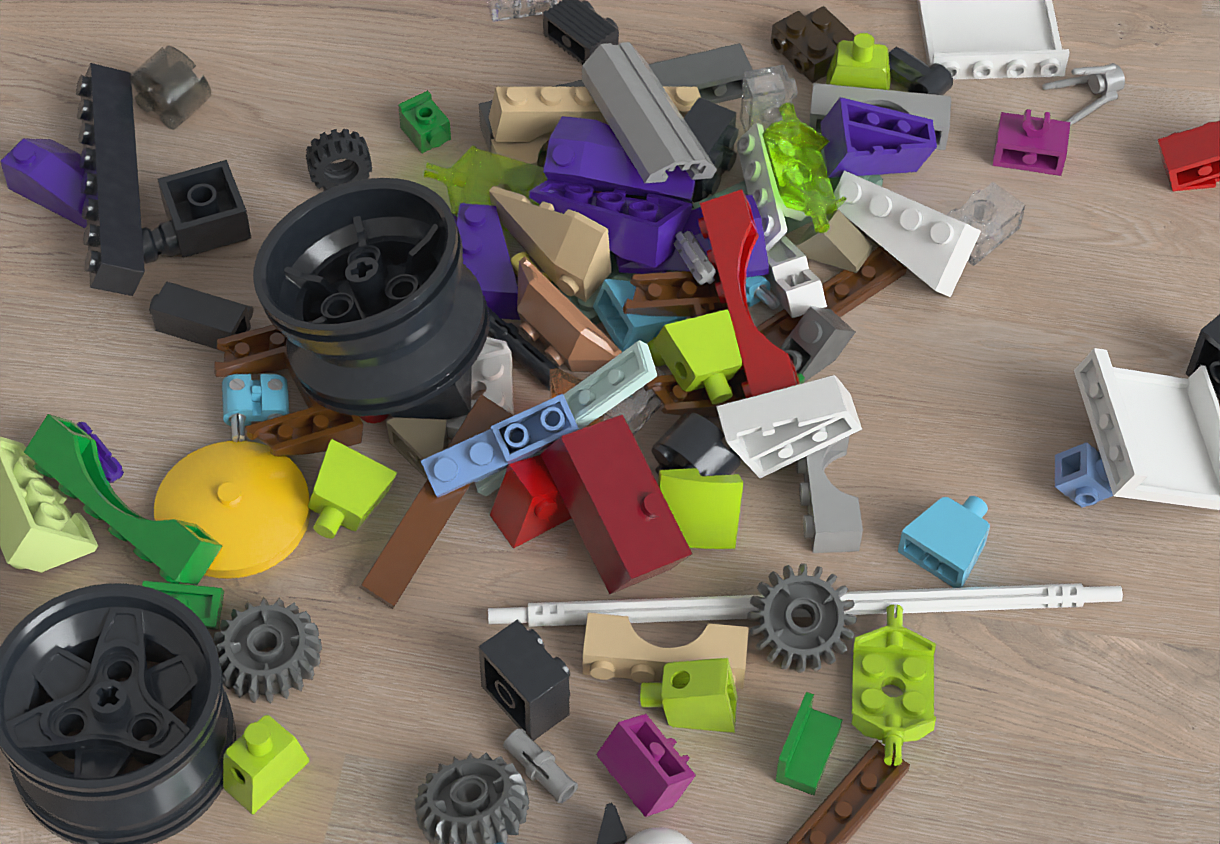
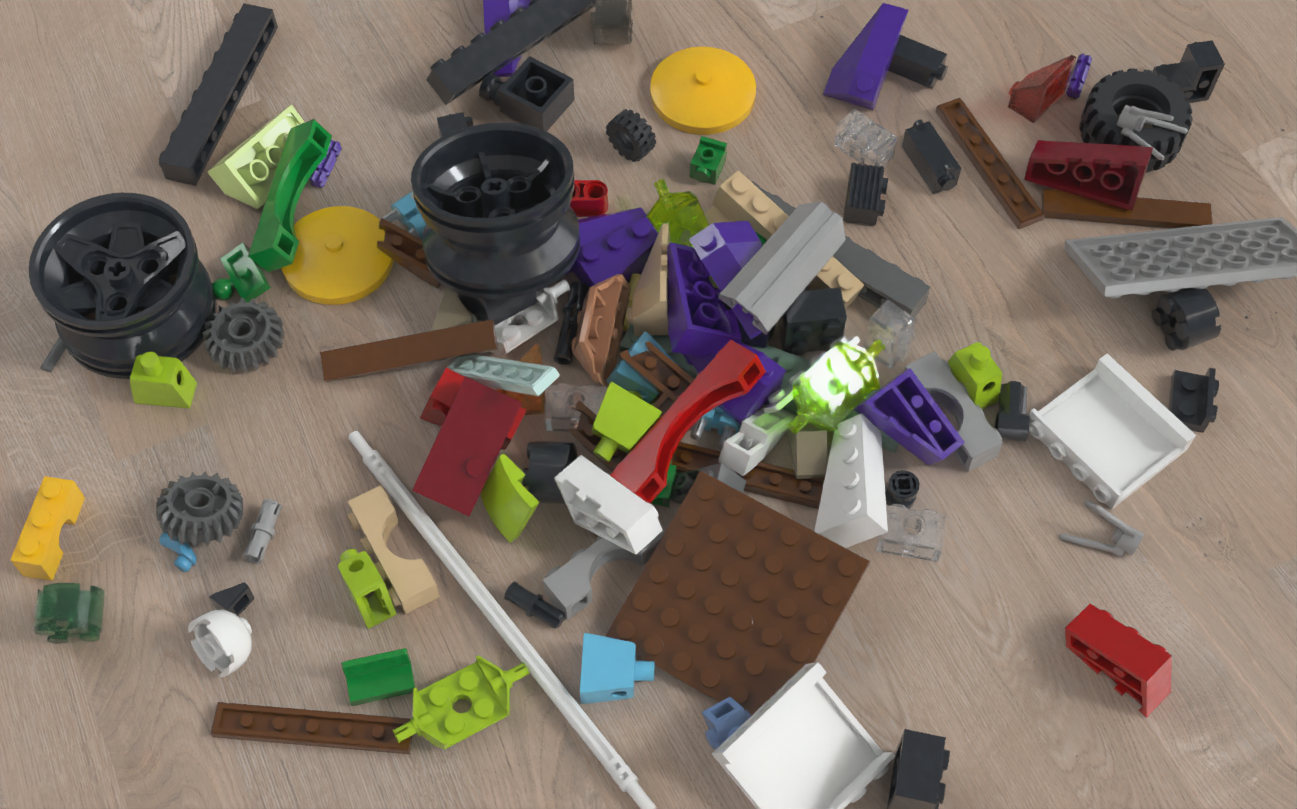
camera: 55 degrees right, 5 degrees up
lime torso [308,439,397,539] -> none
medium blue slope [421,394,579,498] -> none
black brick [478,619,571,741] -> none
magenta brick [596,713,696,817] -> none
light grey axle [674,231,716,285] -> none
dark grey gear [747,563,857,673] -> none
dark brown plate [771,6,856,83] -> none
magenta brick [992,109,1071,176] -> none
none -> black axle [504,581,565,629]
none -> reddish brown plate [605,471,870,716]
none -> yellow dish [650,46,756,135]
none -> black wheel [885,470,920,511]

